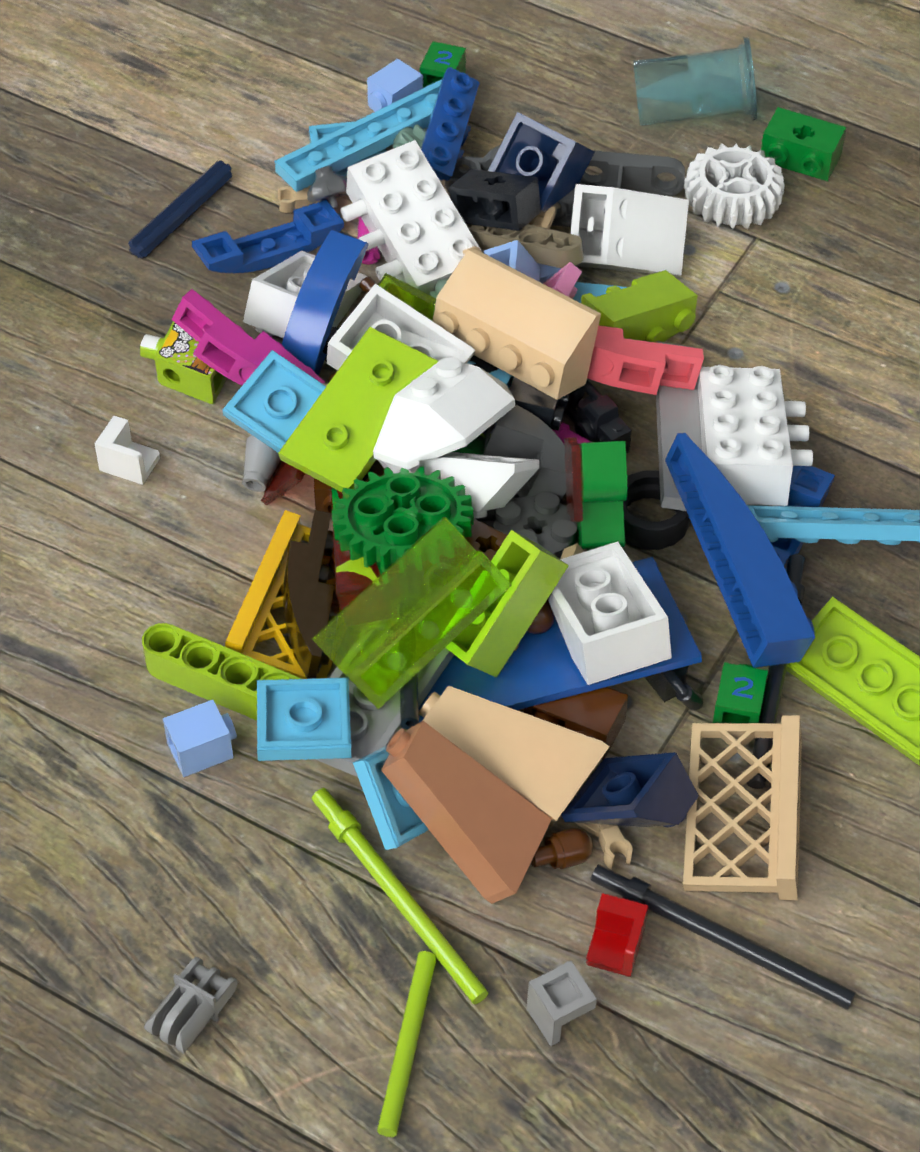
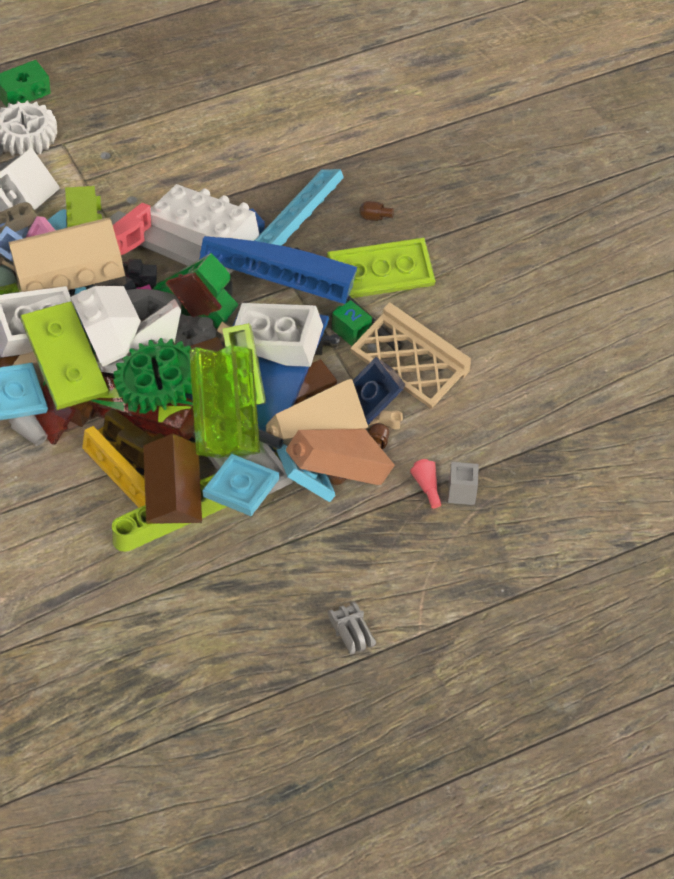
camera: 60 degrees left, 0 degrees up
light blue brick [163,700,237,777] -> none
lime bar [312,788,488,1005] -> none
lime bar [377,951,437,1137] -> none
red panel [586,893,648,977] -> none
black bar [591,864,856,1010] -> none
none -> reddish brown slope [143,434,202,524]
none -> coral cone [410,459,442,509]

